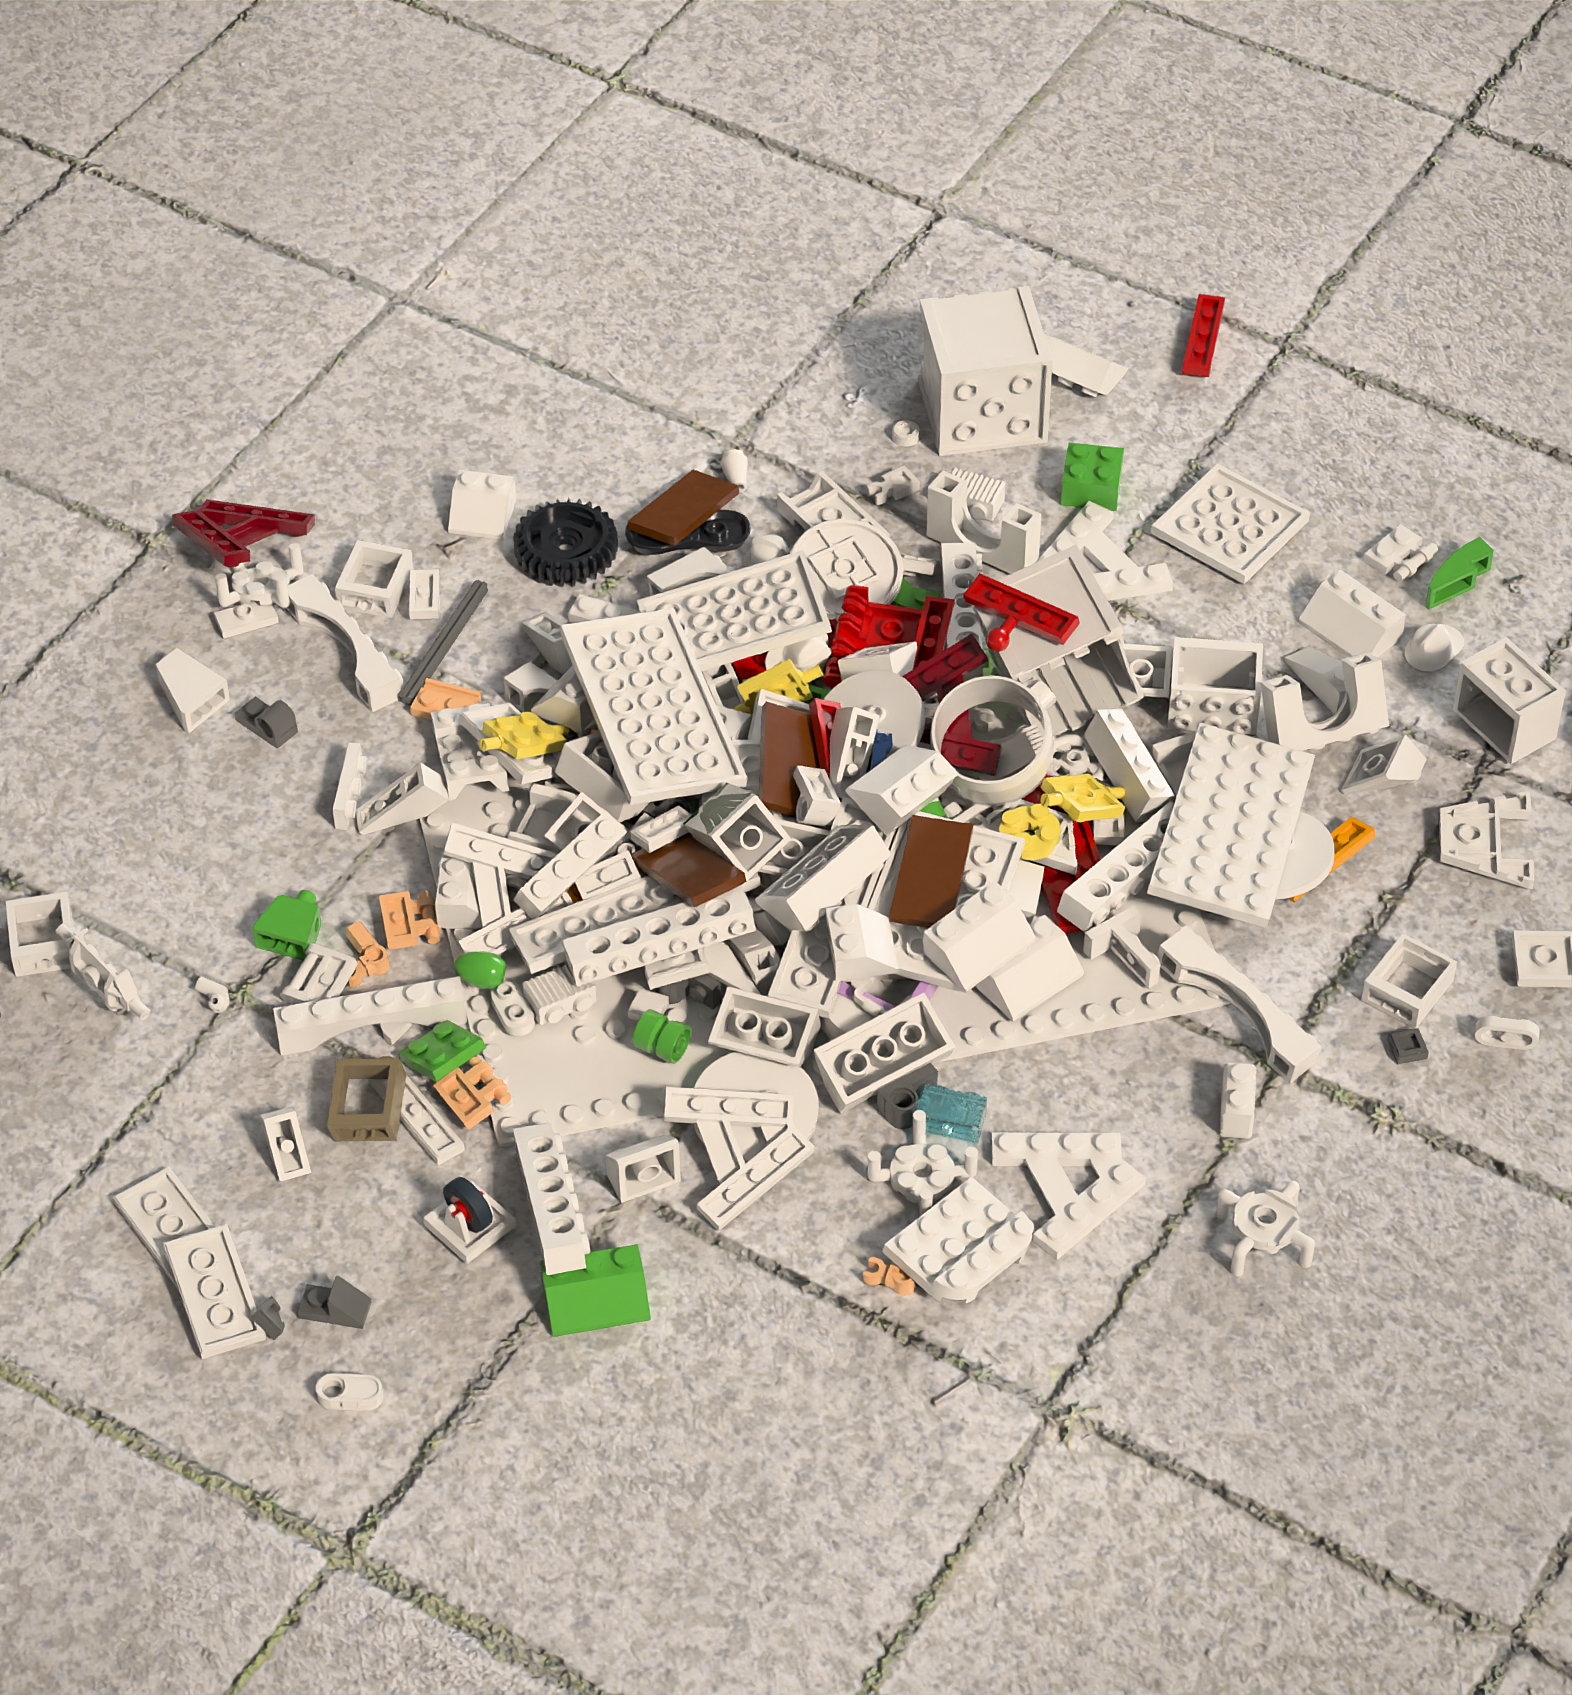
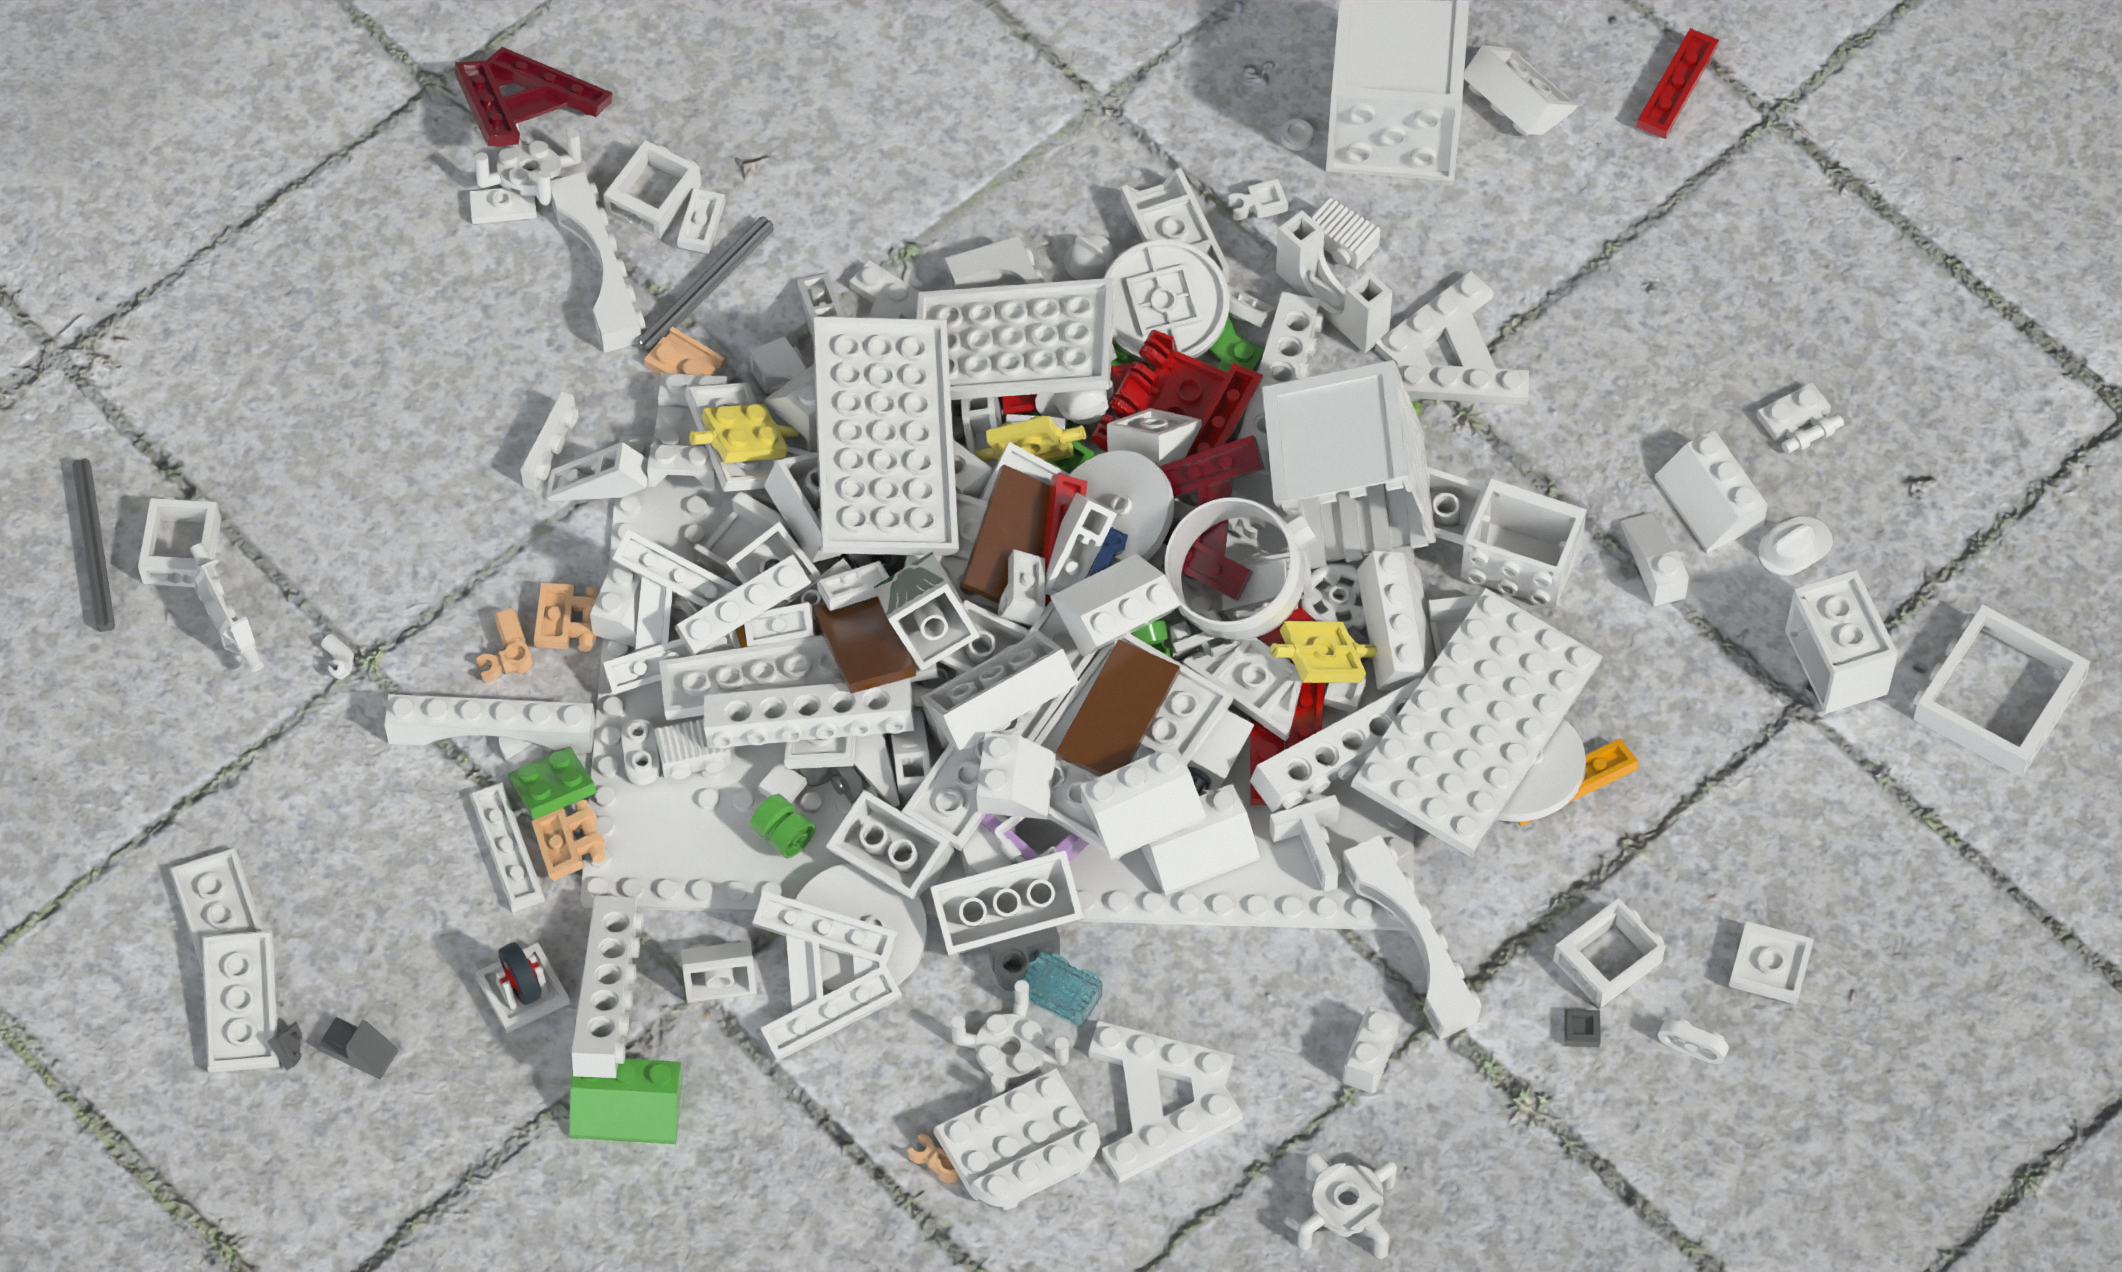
camera: 15 degrees right, 10 degrees up
white slope [156,648,230,734] -> none
dark grey plate [235,696,298,749] -> none
bright green torso [252,890,321,961] -> none
white slope [260,1107,311,1181] -> none
white plate [280,943,358,1004] -> none
white piece [316,1373,383,1411] -> none
dark tan window [327,1056,406,1142] -> none
white slope [448,470,516,540] -> none
bright green animal [454,951,506,989] -> none
black gear [513,498,618,587] -> none
black plate [625,510,751,555] -> none
reddish brown tile [628,469,739,546] -> none
white cone [720,449,747,492] -> none
red plate [963,573,1080,652] -> none
light yellow plate [999,804,1061,860] -> none
bright green brick [1061,442,1124,511] -> none
white plate [1151,463,1310,584] -> none
white arch [1260,652,1389,751] -> none
white slope [1341,734,1427,794] -> none
bright green slope [1425,536,1494,610] -> none
white wing [1439,791,1534,889] -> none

